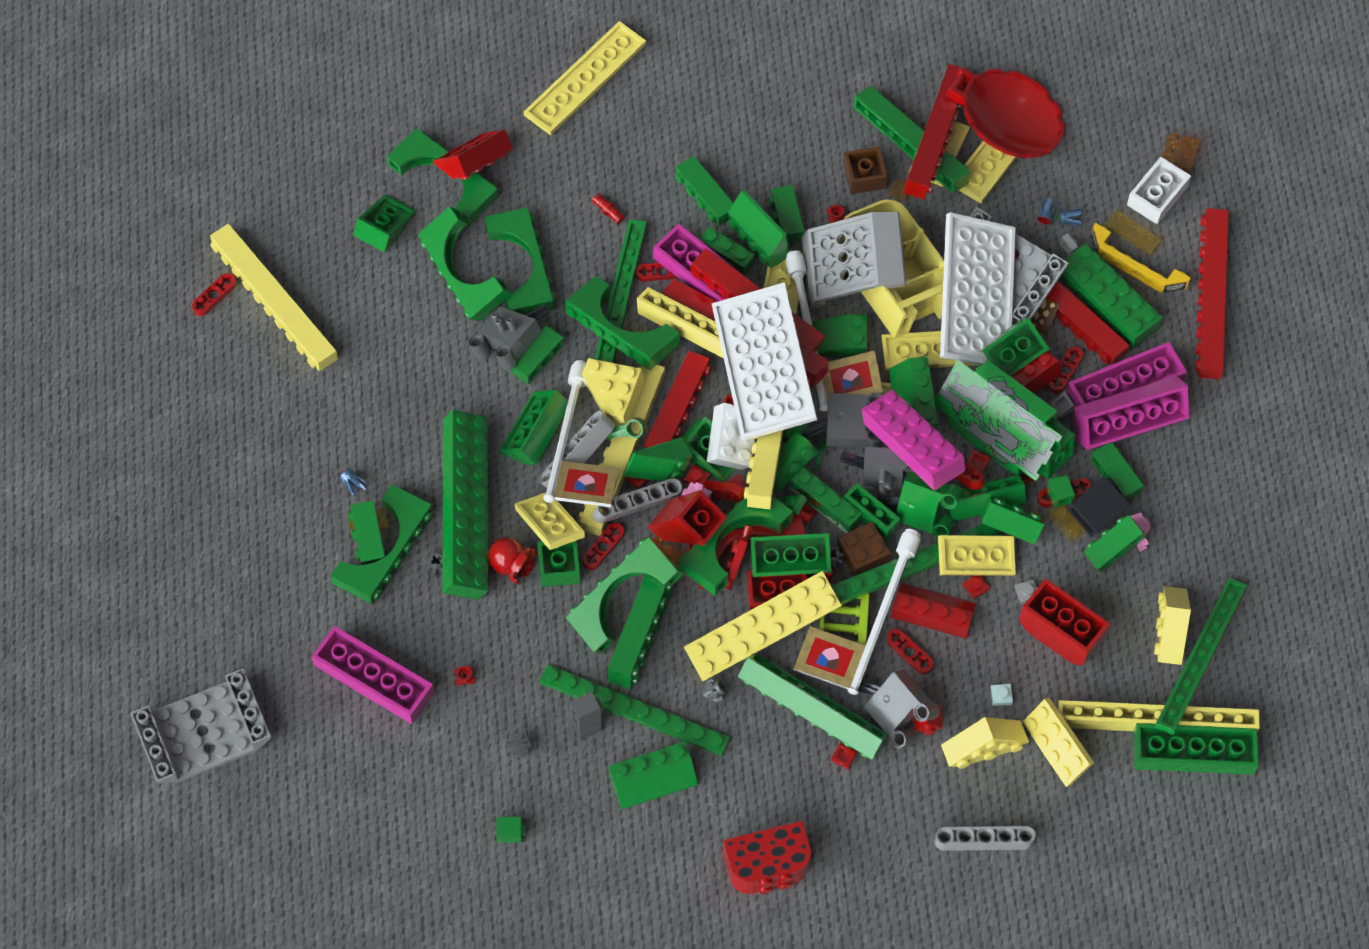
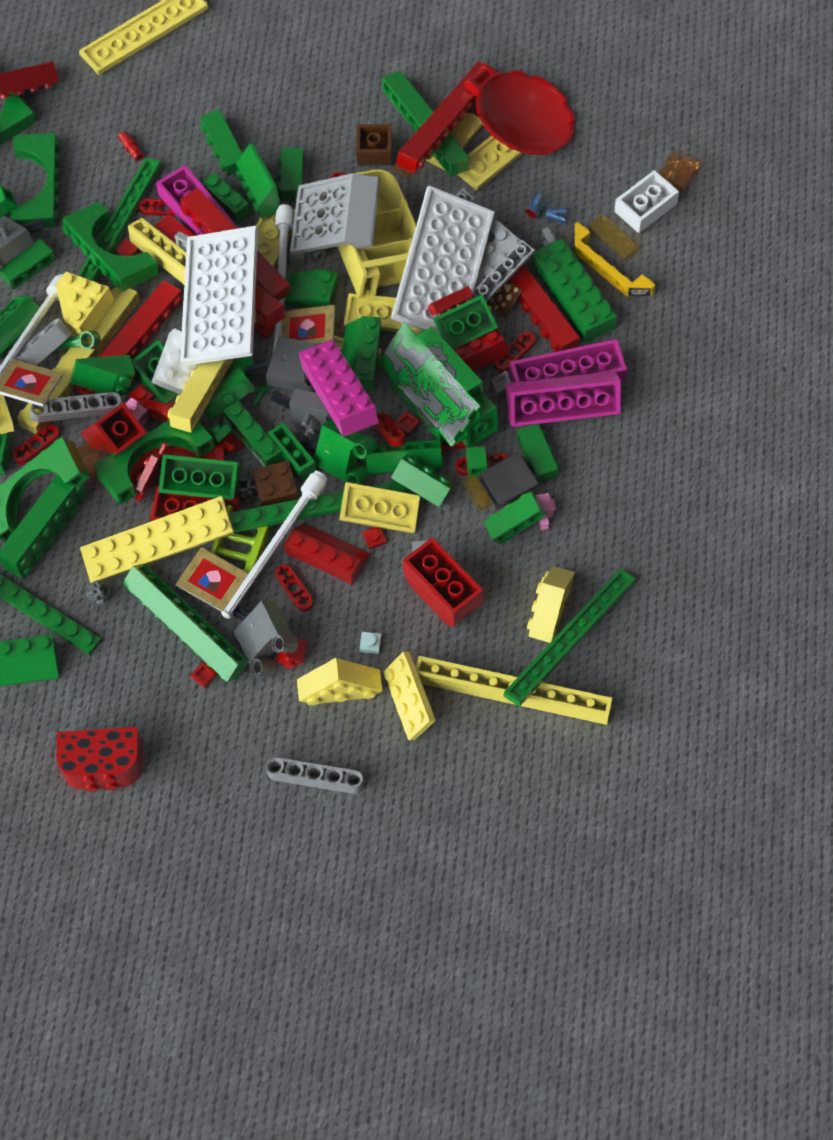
camera: 15 degrees right, 0 degrees up
green brick [1133,723,1258,775] -> none
red brick [1195,208,1228,380] -> none
none -> red tile [117,239,139,256]
none -> light grey plate [175,231,191,252]
none -> red piece [427,286,474,316]

